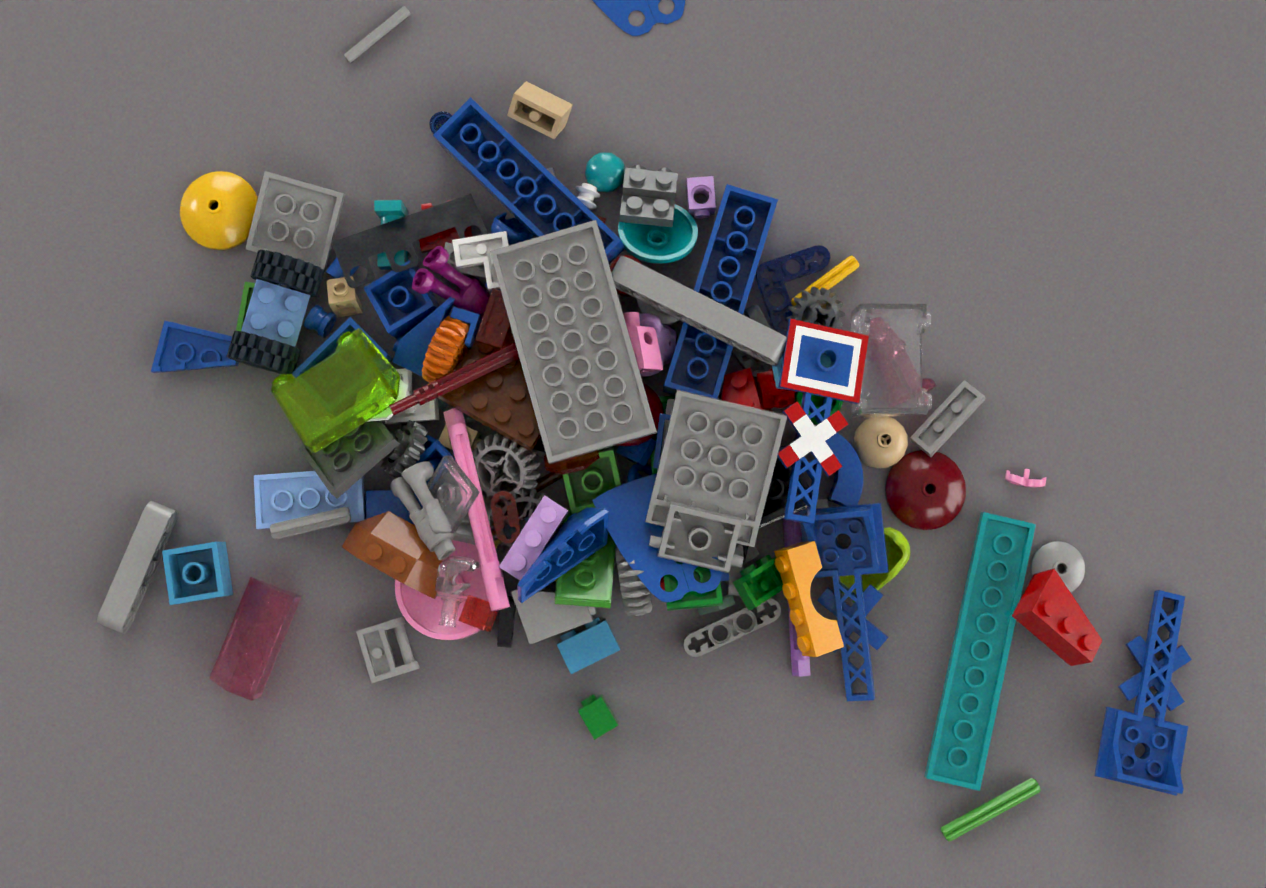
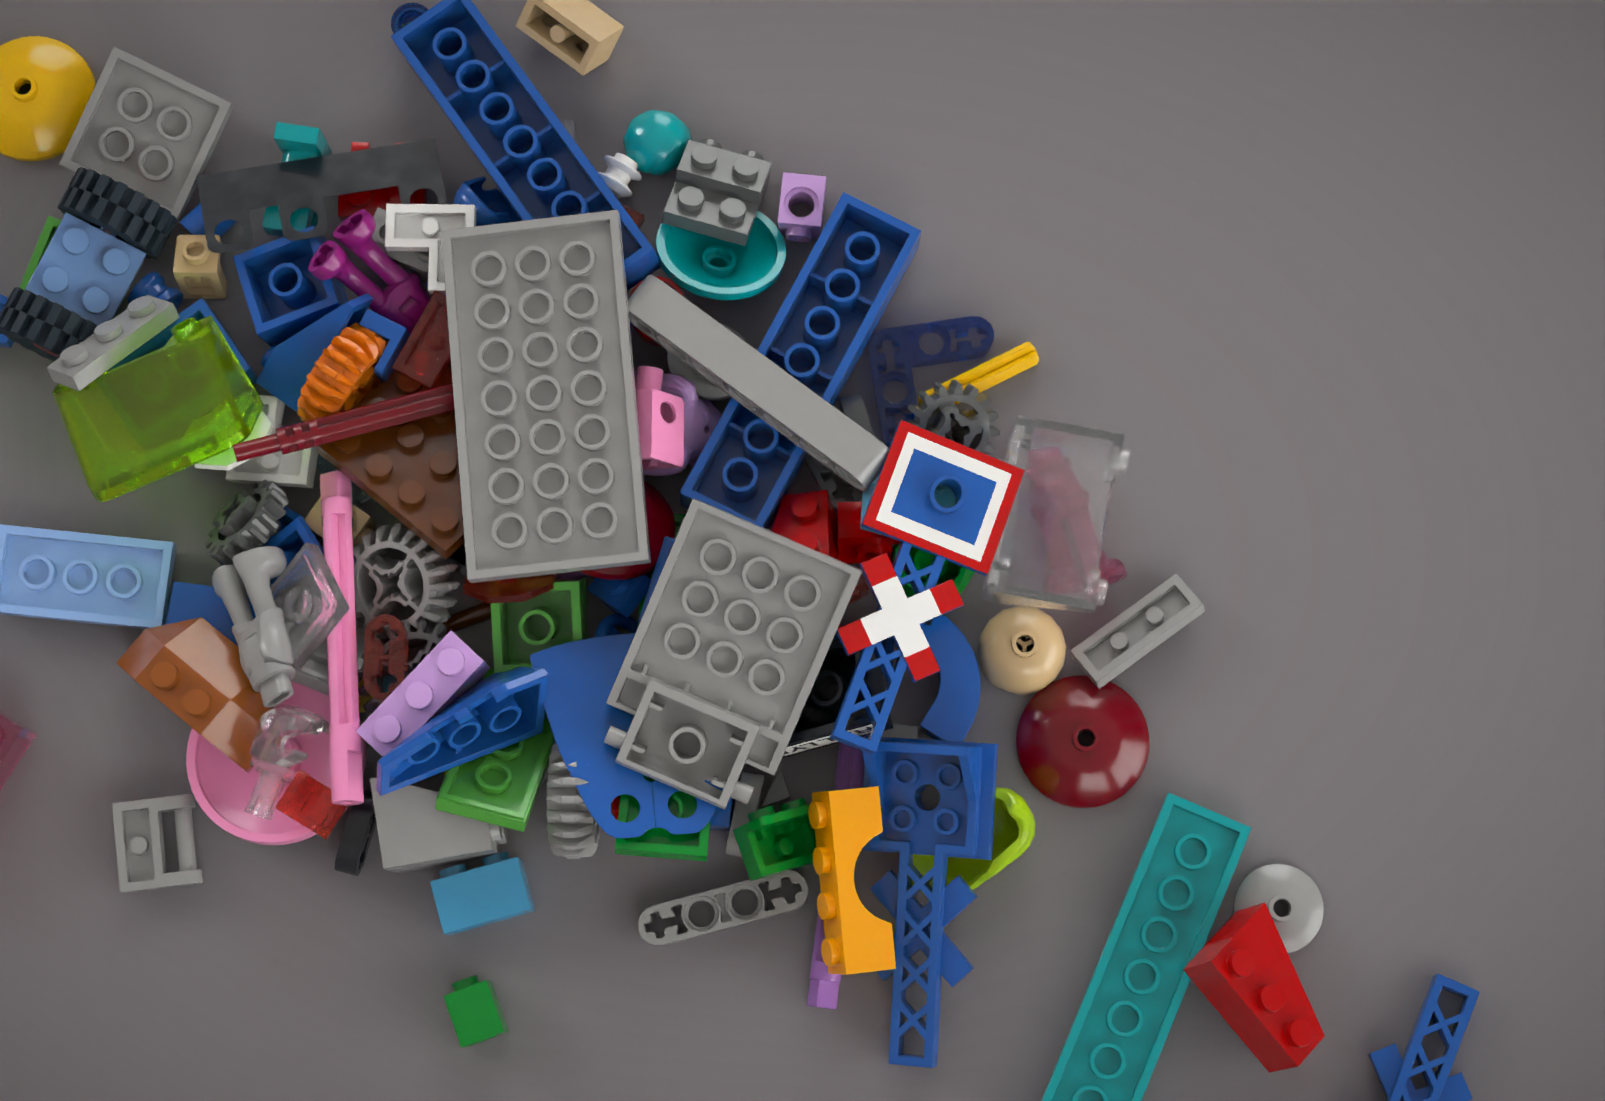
camera: 15 degrees right, 5 degrees down
light grey axle [270,507,351,540] -> none
dark grey plate [299,400,399,499] -> none
sand green tile [697,595,735,616] -> none
bright pink piece [1005,469,1047,488] -> none
none -> light grey plate [46,295,180,391]

